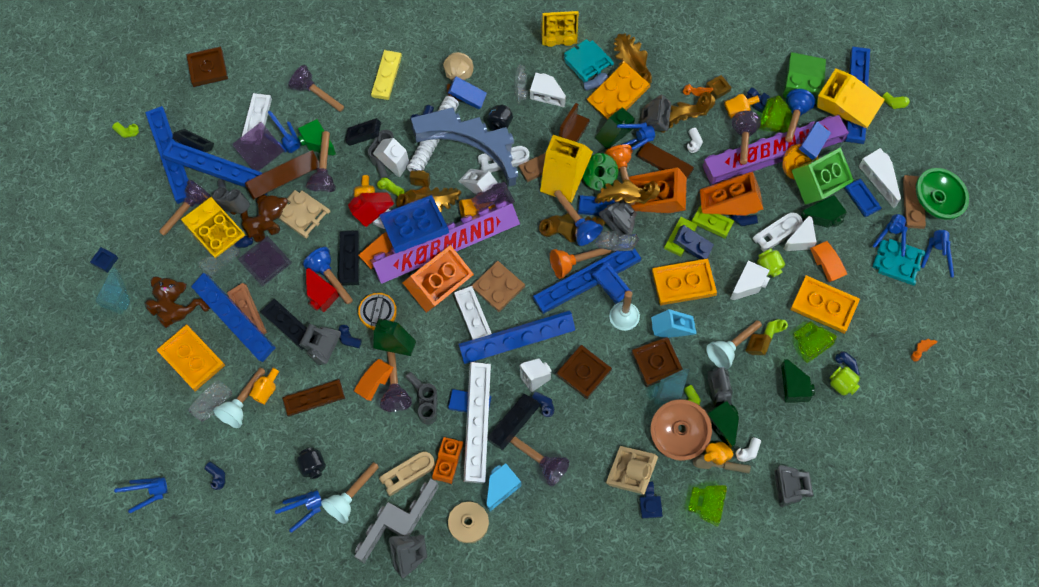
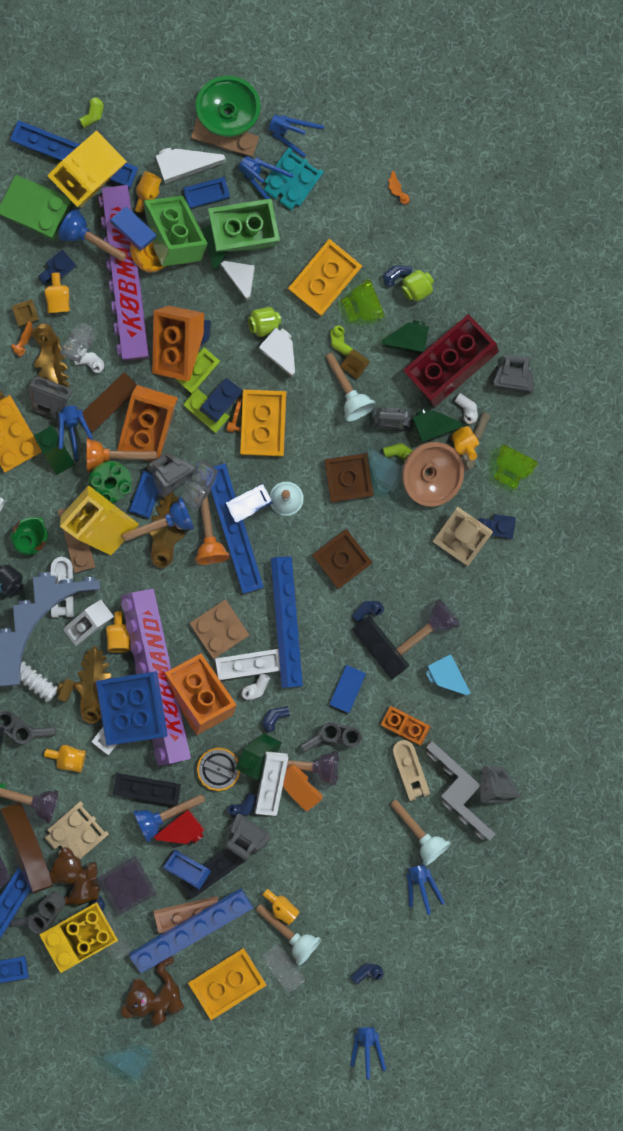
camera: 80 degrees left, 20 degrees up
dark blue plate [90,247,118,273] -> none
piece [160,179,211,235] -> none
reddish brown tile [282,379,345,417] -> none
black head [296,448,326,479] -> none
red slope [348,192,394,227] -> none
orange slope [359,232,392,269] -> none
white slope [373,138,410,177] -> none
lime arm [377,177,404,196] -> none
tan plate [448,502,489,543] -> none
white plate [464,362,491,483] -> none
clear purple plate [471,182,515,211] -> none
white slope [520,359,552,392] -> none
reddish brown panel [559,103,590,142] -> none
pearl gold plant [595,179,660,204] -> none
medium azure slope [651,309,696,338] -> none
clear purple piece [732,111,761,165] -> none
white plate [753,213,803,252] -> none
clear neon green piece [758,96,792,133] -> none
orange slope [810,241,847,282] -> none
none -> green hair [10,517,48,555]
none -> clear slope [60,322,99,363]
none -> light orange piece [135,171,162,213]
none -> blue tile [163,849,211,890]
none -> bright green slope [208,199,280,252]
none -> orange piece [226,398,243,433]
none -> white arm [242,673,270,700]
none -> white plate [254,752,288,816]
none -> dark blue arm [262,706,290,732]
none -> dark red slope [403,314,499,408]

